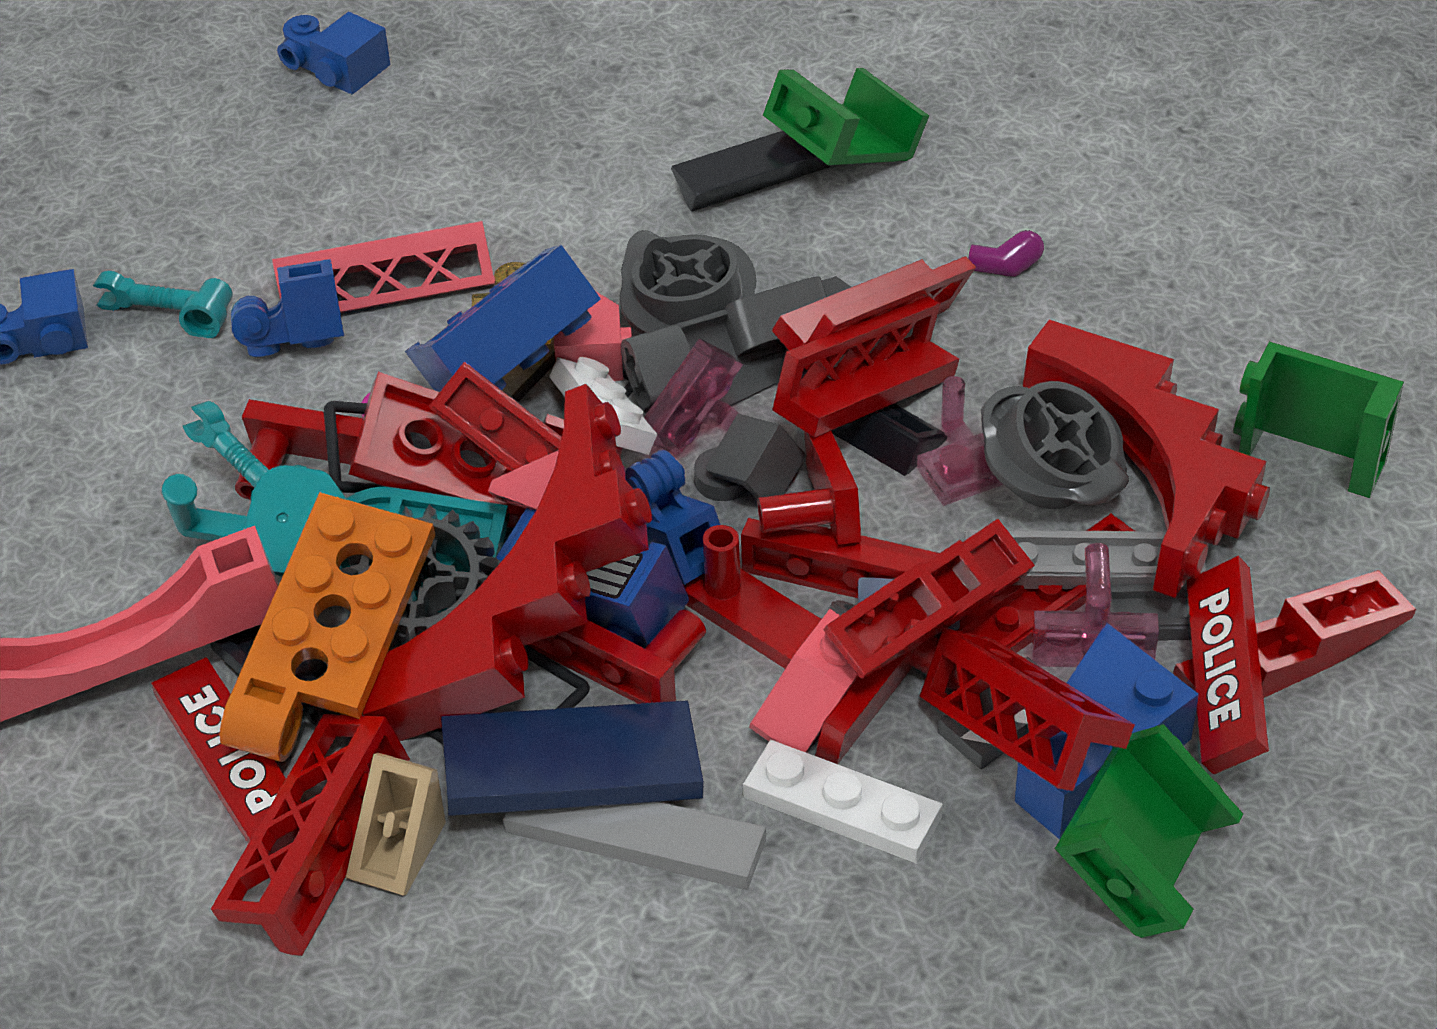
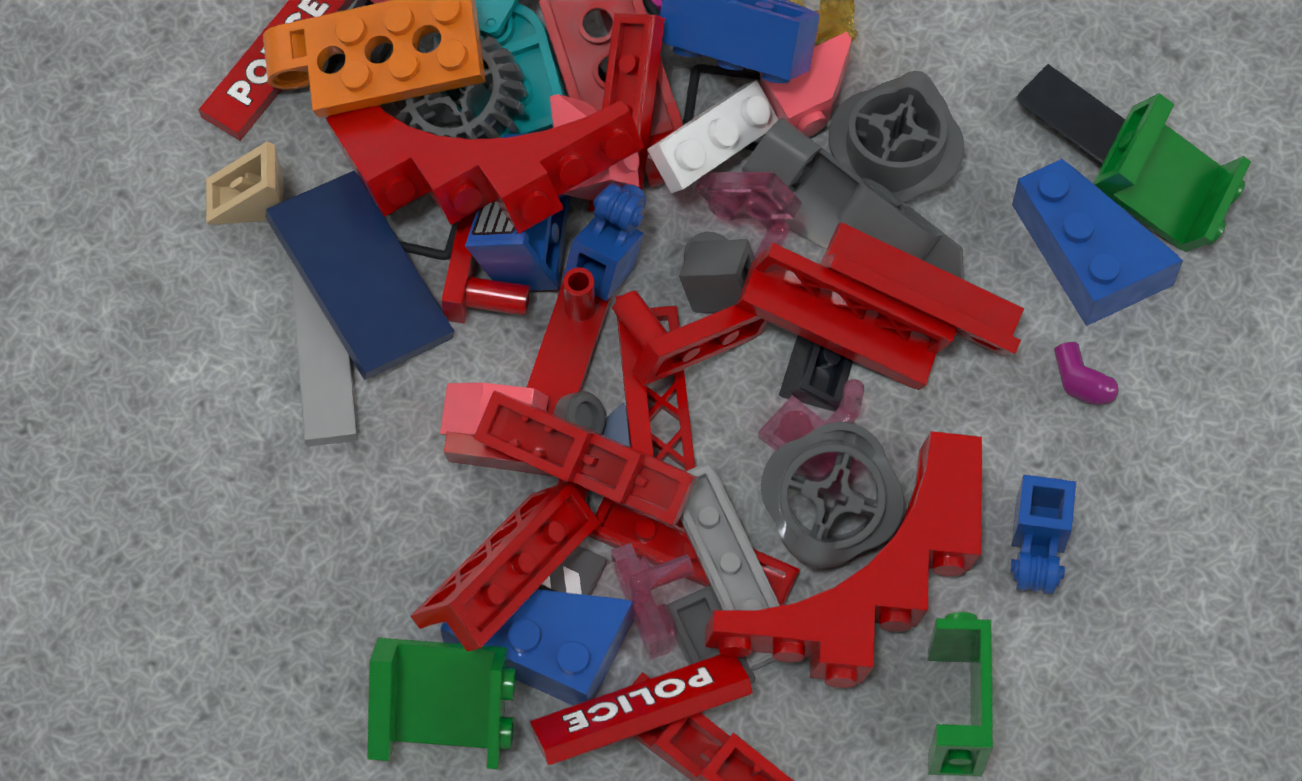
camera: 65 degrees right, 20 degrees up
red fence [211,714,410,956] -> none
white plate [743,739,943,864] -> none
none -> blue brick [1010,474,1077,595]
none -> blue wedge [1012,159,1183,326]

